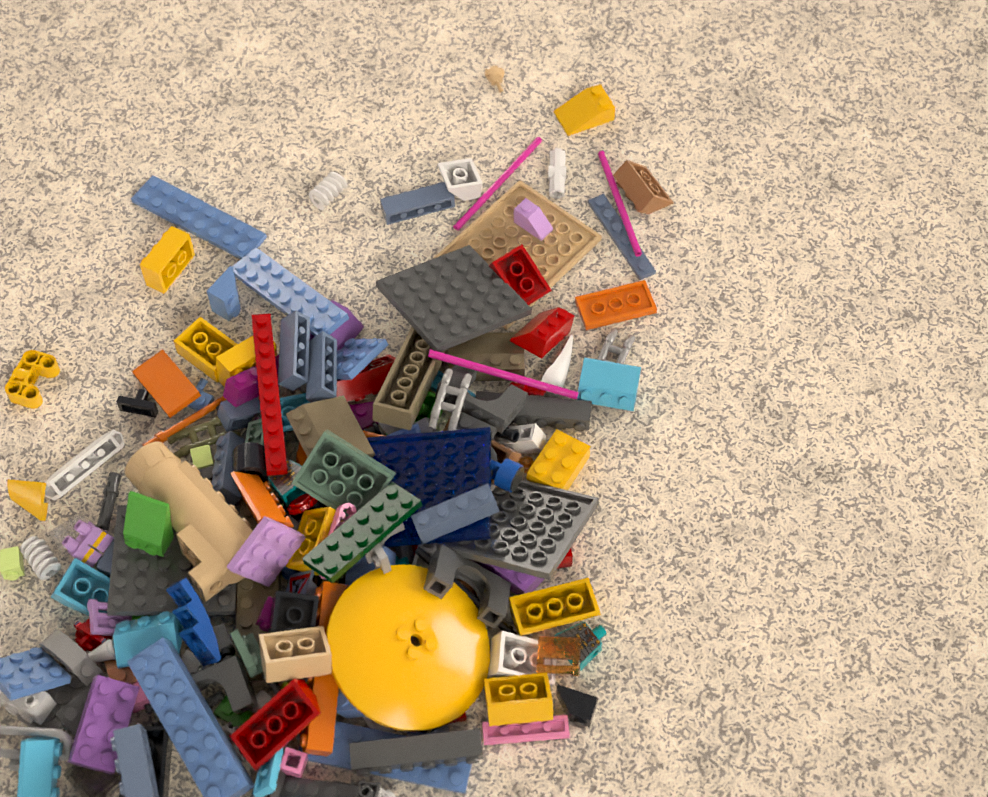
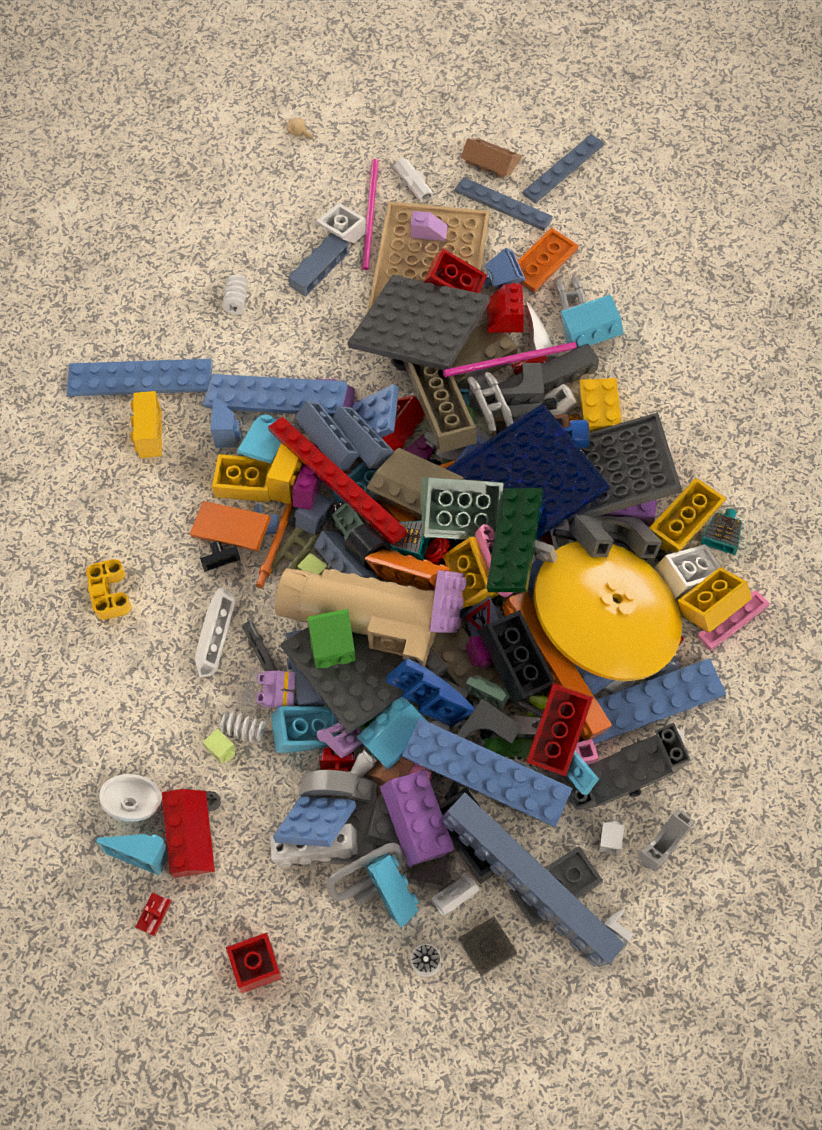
camera: 30 degrees left, 5 degrees up
yellow slope [7,479,48,521] -> none
tan slope [259,626,332,683] -> none
dark grey brick [349,729,484,776] -> none
sand blue brick [411,484,500,544] -> none
clear orange plate [536,636,582,677] -> none
yellow slope [553,84,615,136] -> none
black slope [556,685,598,728] -> none
dark pink piece [598,151,642,257] -> none
none -> medium azure slope [237,415,295,464]
none -> medium blue torso [483,248,526,289]
none -> sand blue plate [523,134,604,204]

